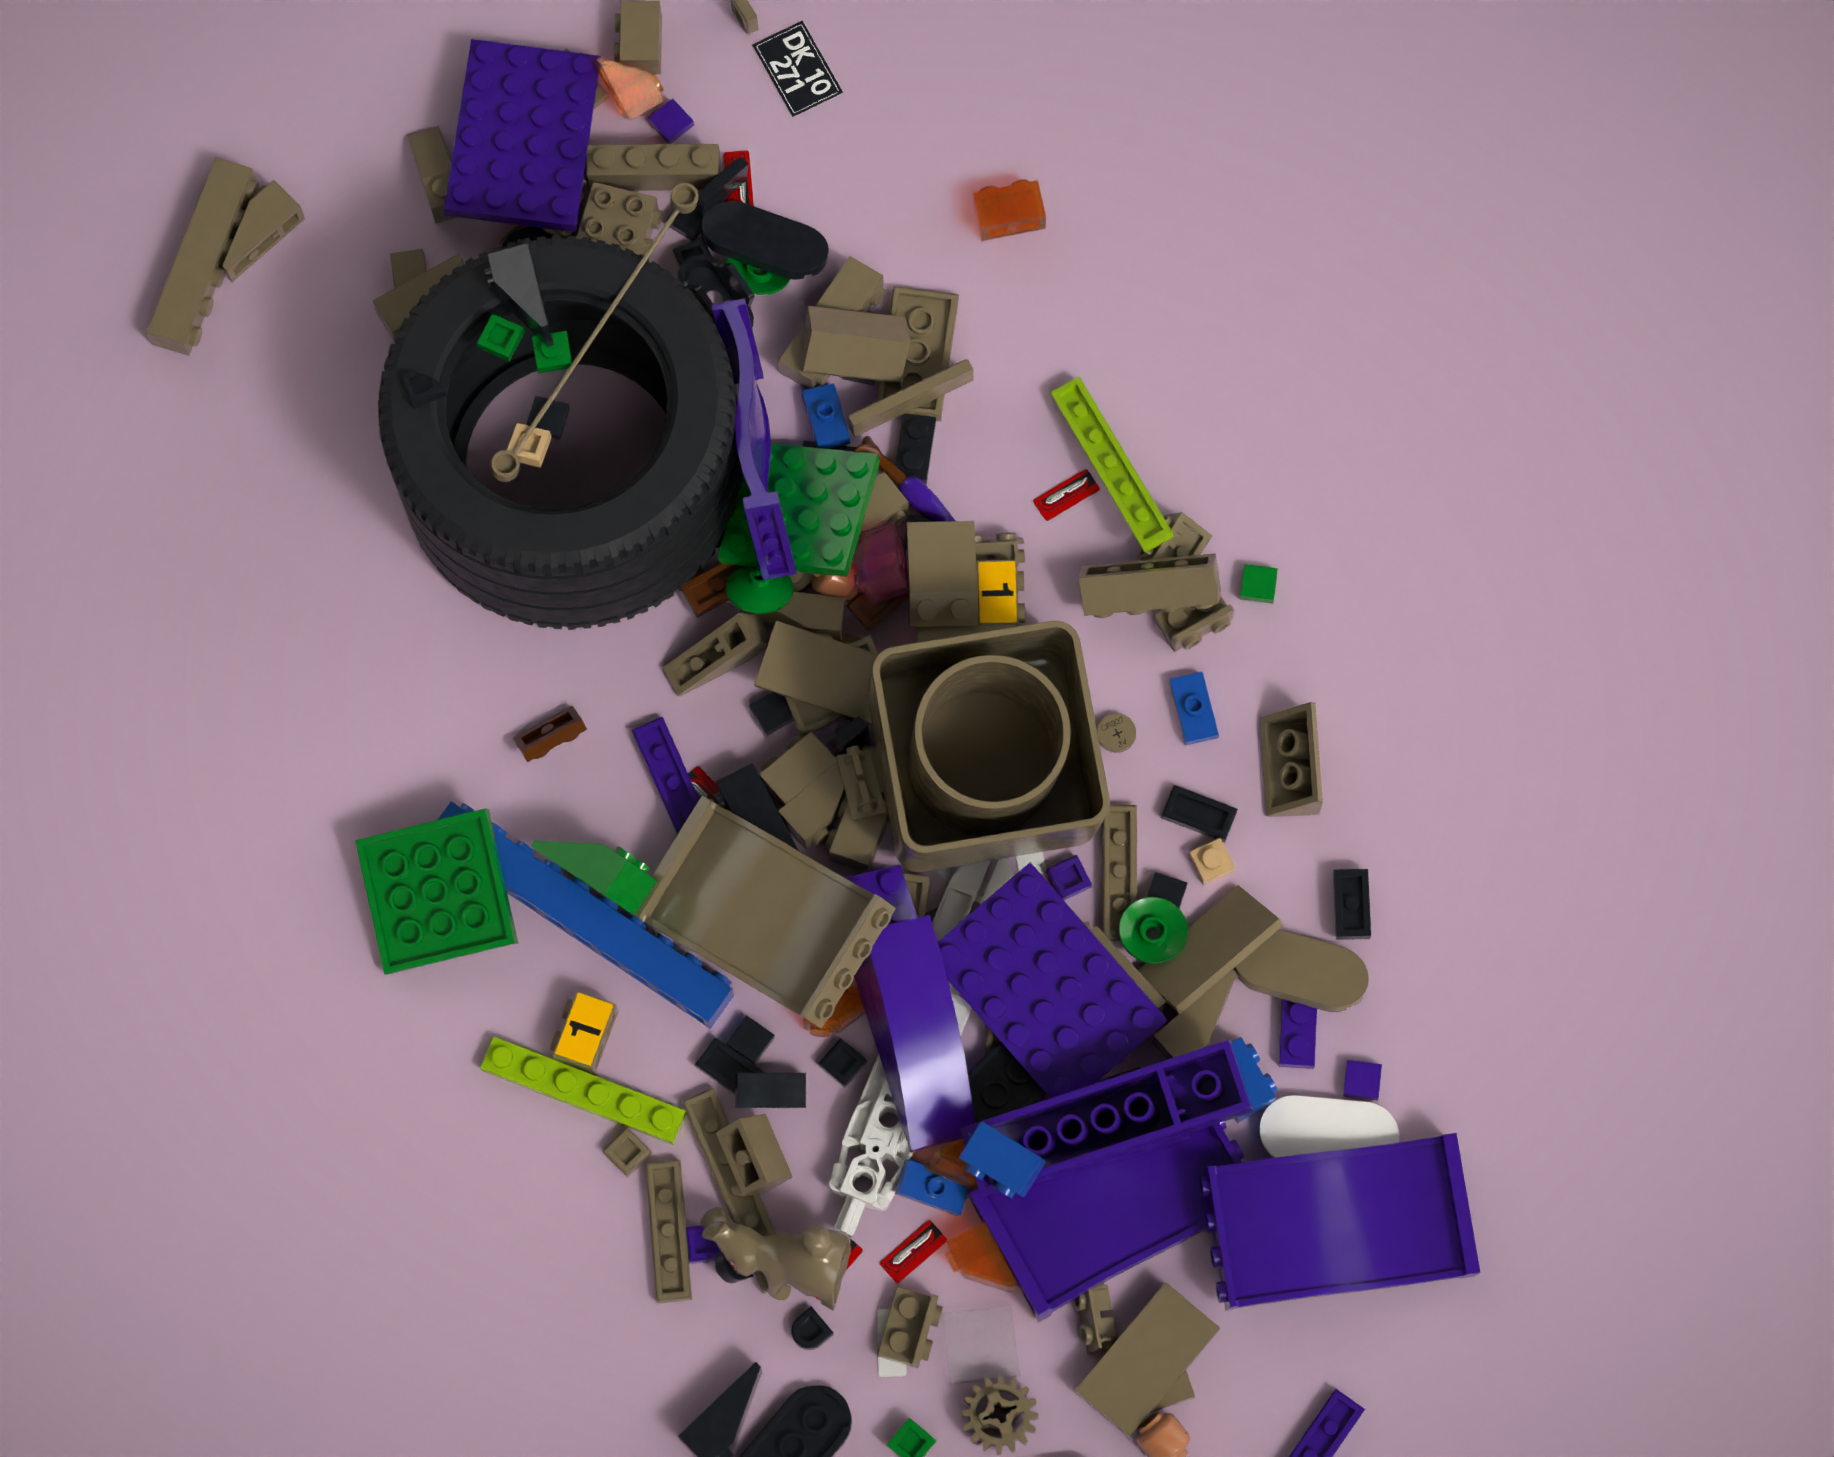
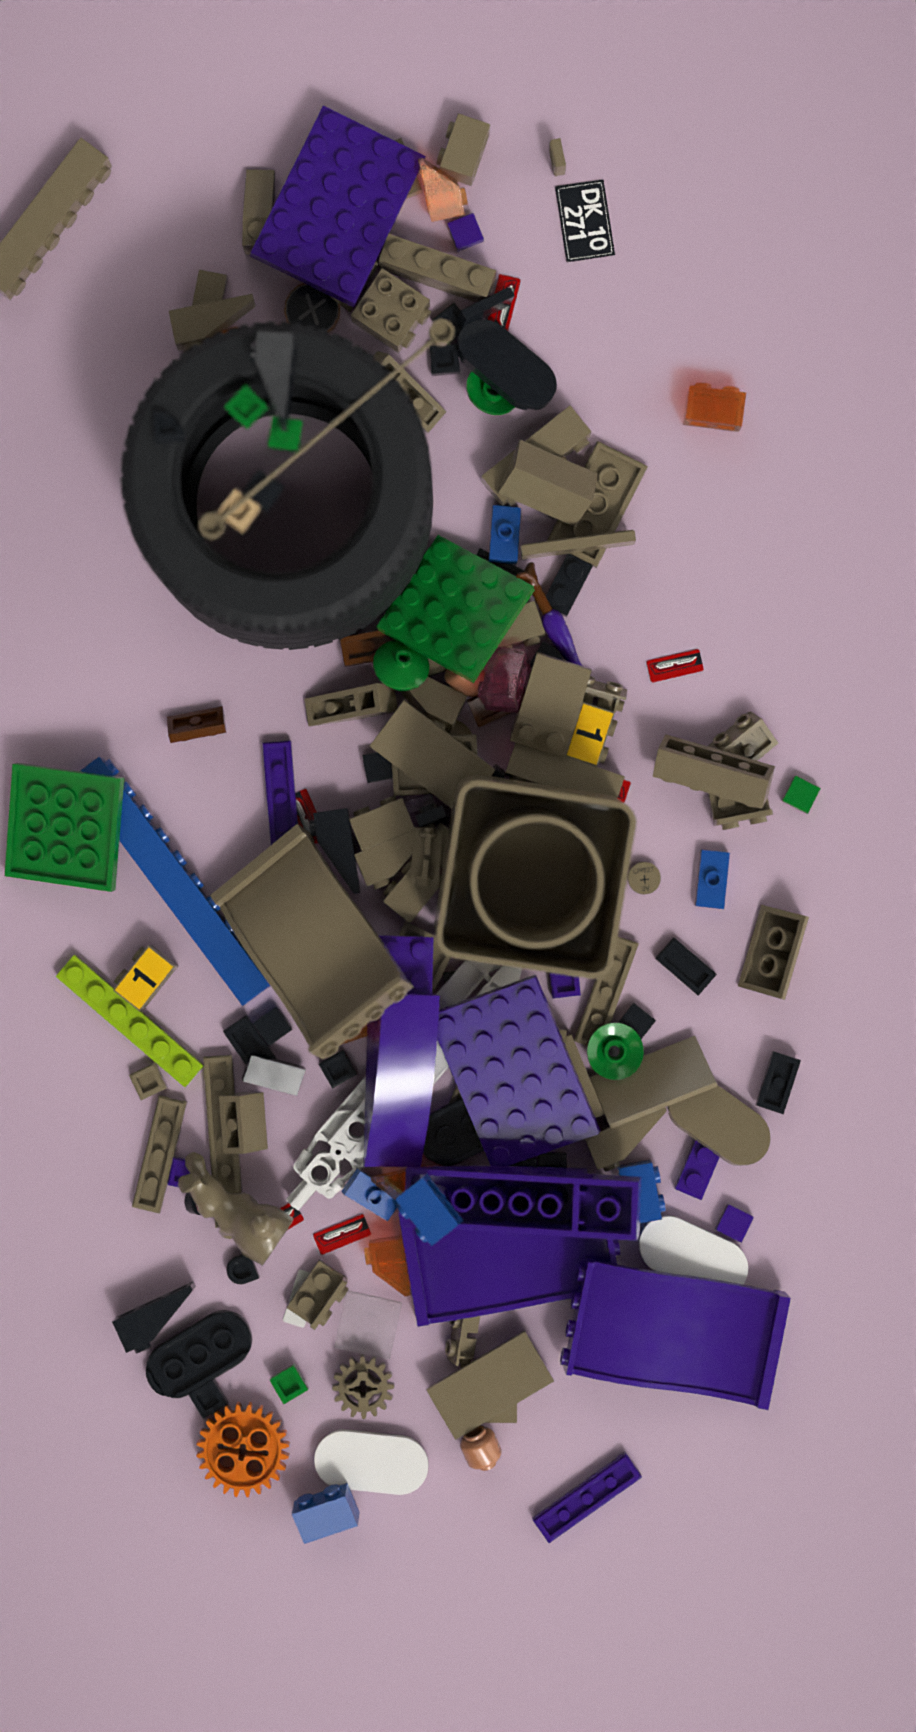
camera: 15 degrees right, 15 degrees up
dark tan slope [222,180,305,282] -> none
green slope [531,840,657,915] -> none
black piece [677,254,755,331] -> none
dark purple panel [712,299,797,580] -> none
lime plate [1050,376,1174,553] -> none
tan plate [1189,838,1235,885] -> none

